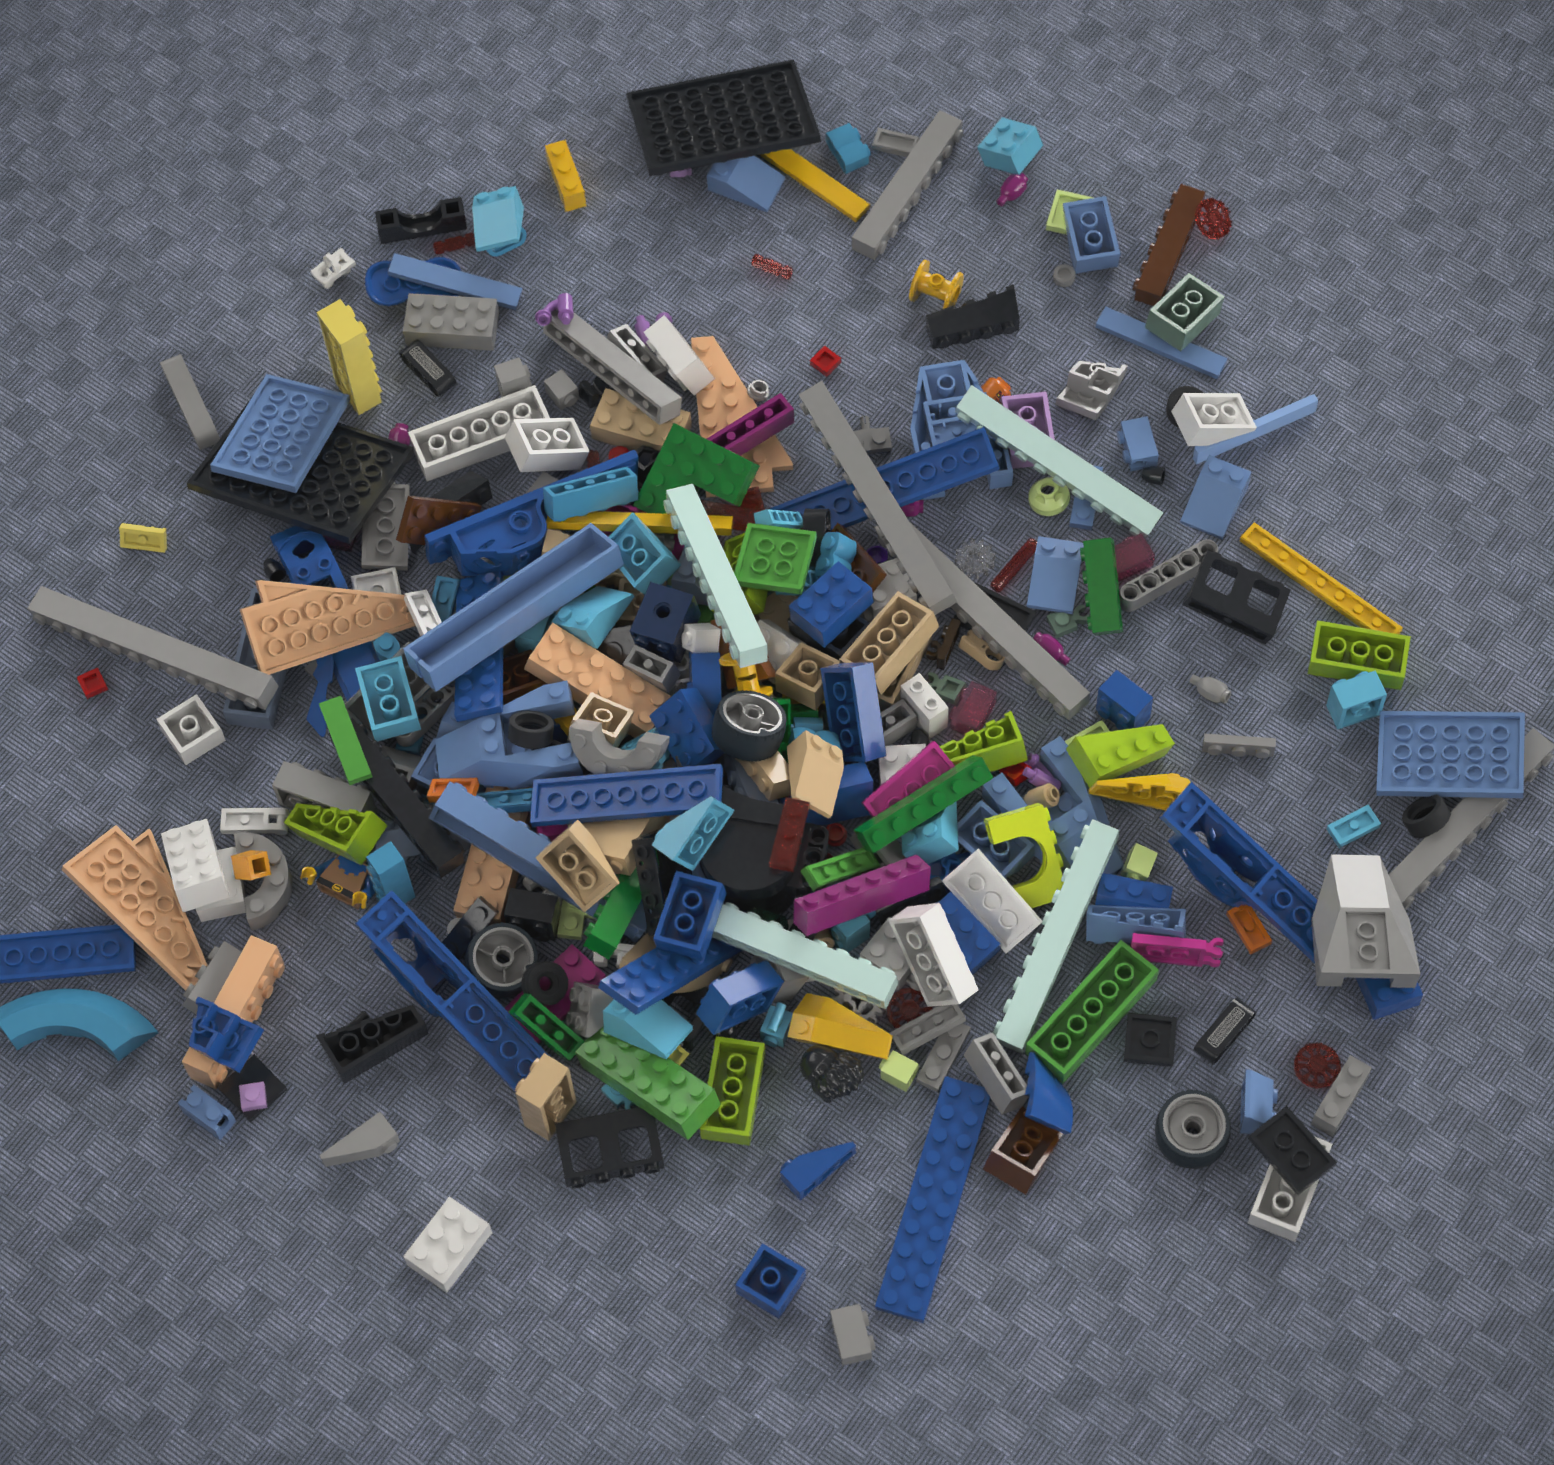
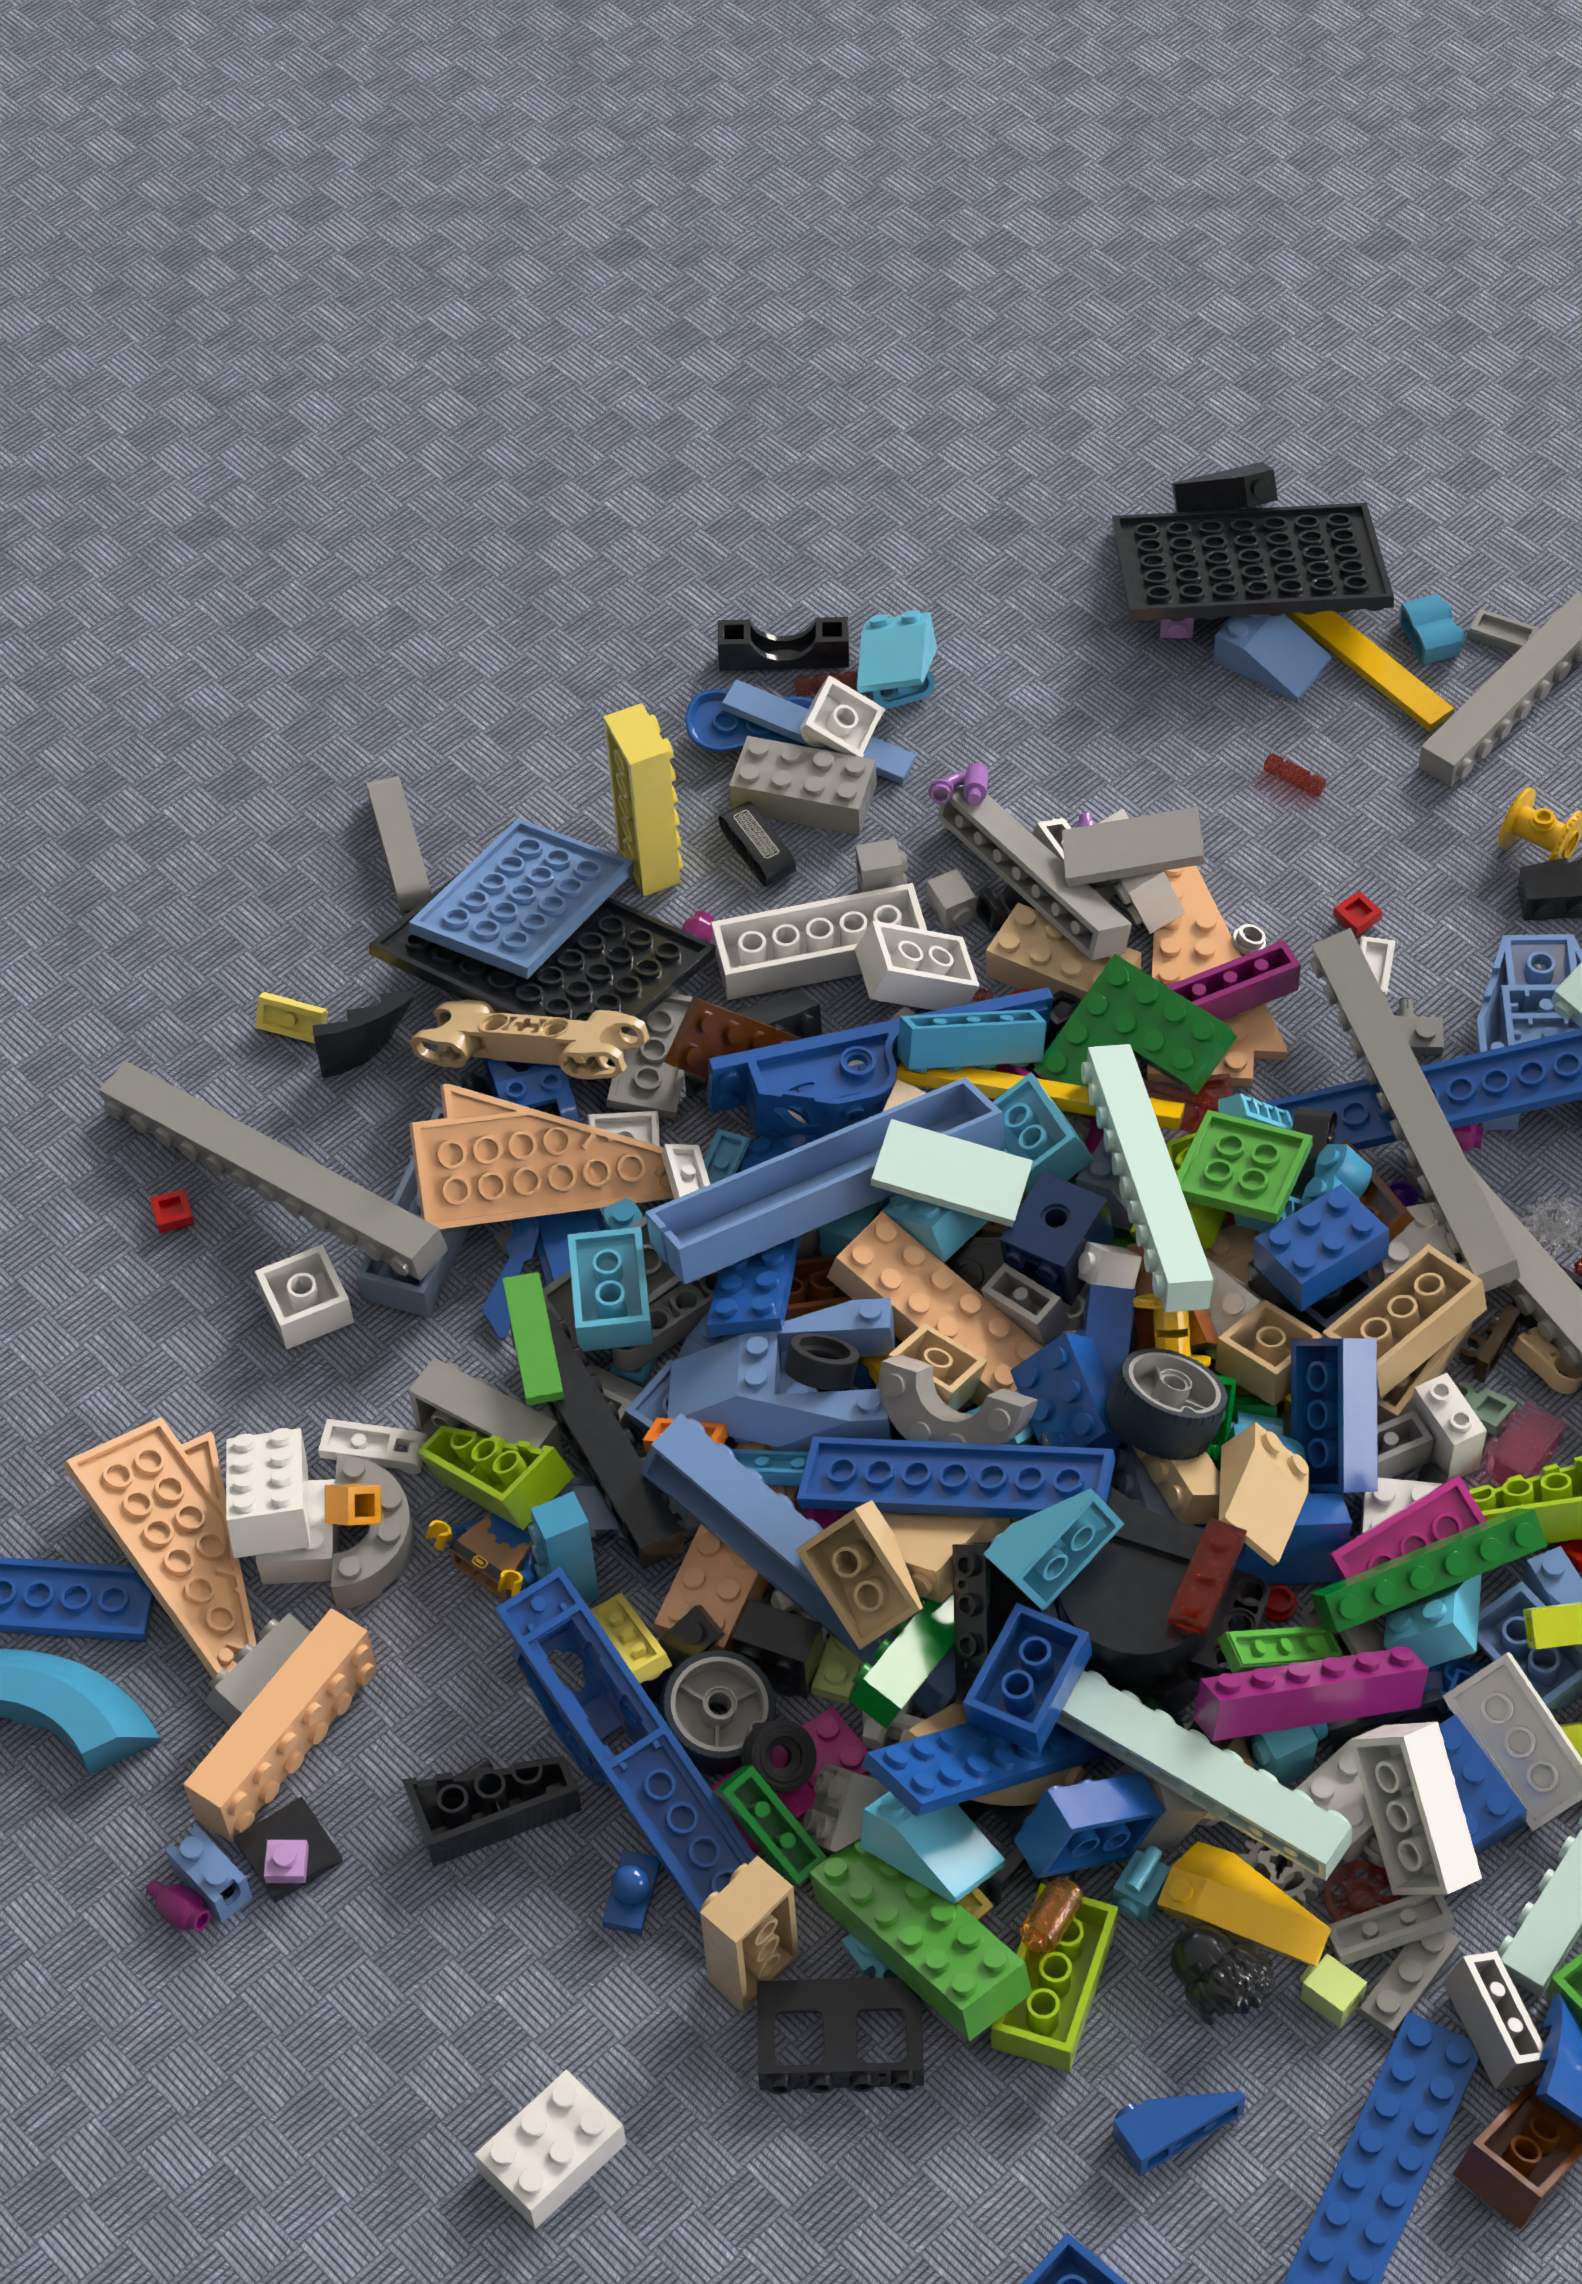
camera: 10 degrees right, 10 degrees down
blue slope [189,996,264,1073] -> none
white hips [311,248,356,289] -> none
light grey slope [319,1112,400,1167] -> none
yellow brick [545,140,586,212] -> none
none -> magenta plant [146,1880,211,1931]
none -> black slope [313,990,414,1078]
none -> tan piece [410,1000,649,1079]
none -> light yellow plate [590,1593,672,1683]
none -> blue tile [602,1850,662,1935]
none -> white slope [800,675,886,757]
none -> light aqua tile [870,1119,1033,1228]
none -> clear orange head [1019,1877,1083,1953]
none -> light grey tile [1062,807,1205,887]
none -> black slope [1172,462,1278,512]
none -> white tile [1360,936,1395,998]

